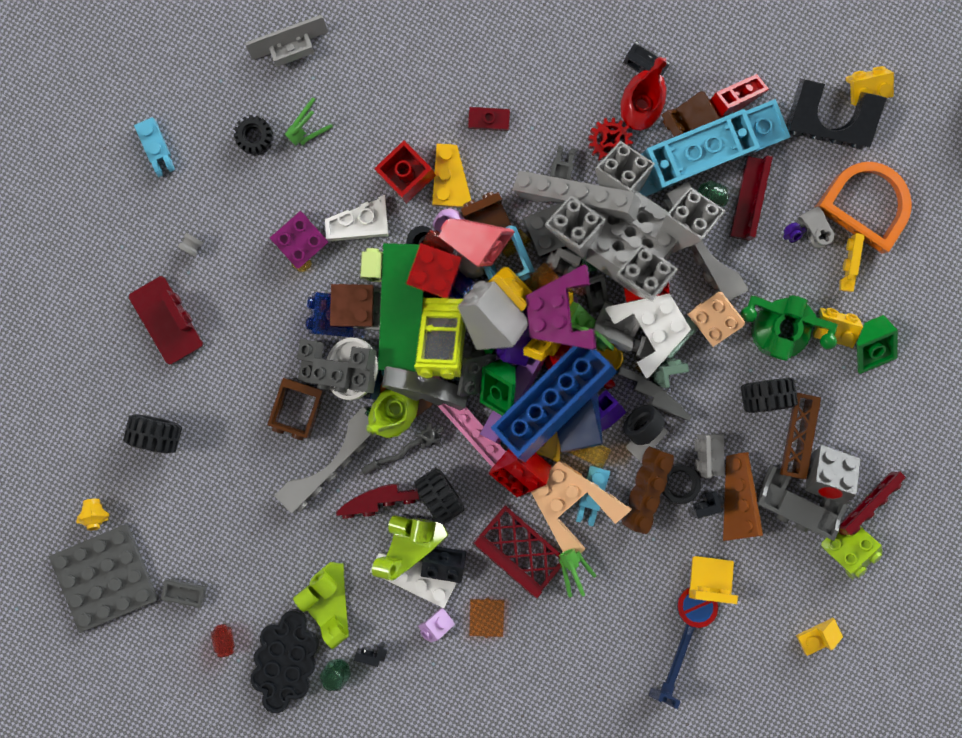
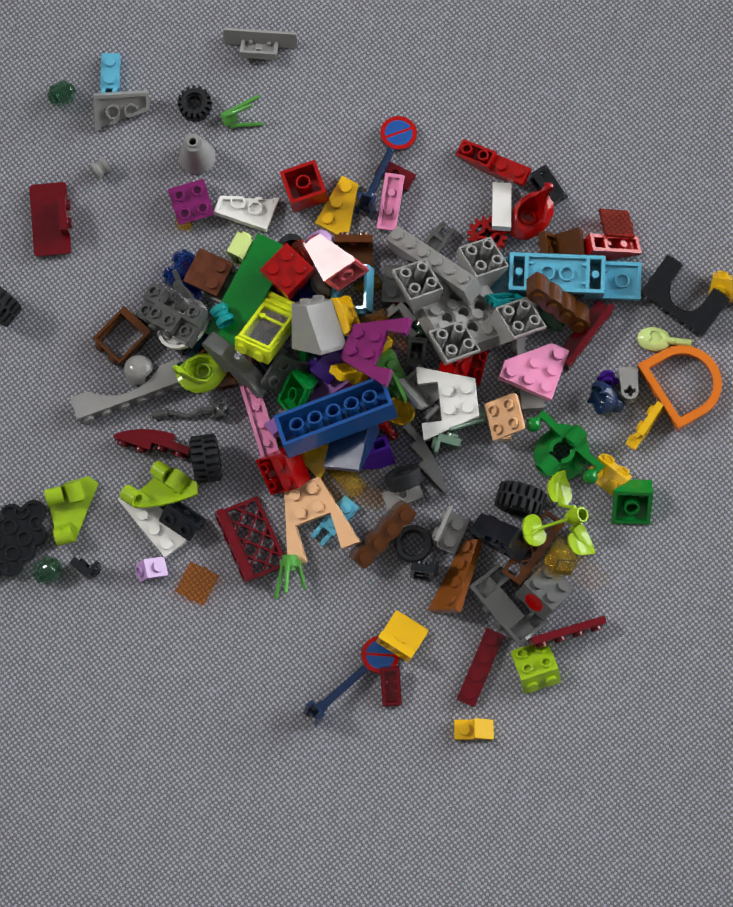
camera: 30 degrees right, 10 degrees down
none -> clear green head [47,80,76,107]
none -> light grey wing [93,90,150,131]
none -> light grey hair [124,355,153,387]
none -> dark grey helmet [170,269,194,313]
none -> light grey cone [178,134,216,175]
none -> teal wheel [210,302,235,329]
none -> piece [355,116,417,220]
none -> bright pink plate [377,173,405,231]
none -> dark red plate [380,666,402,707]
none -> red slope [455,139,532,187]
none -> dark red plate [456,628,504,707]
none -> black wedge [468,513,531,563]
none -> teal tile [484,292,524,308]
none -> white tile [492,182,512,231]
none -> bright pink plate [497,343,569,402]
none -> lime plant [522,470,596,556]
none -> reddish brown brick [526,272,590,333]
none -> clear yellow slope [544,535,579,575]
none -> dark blue piece [587,380,624,415]
none -> clear red piece [598,208,635,239]
none -> yellowish green piece [637,327,692,352]

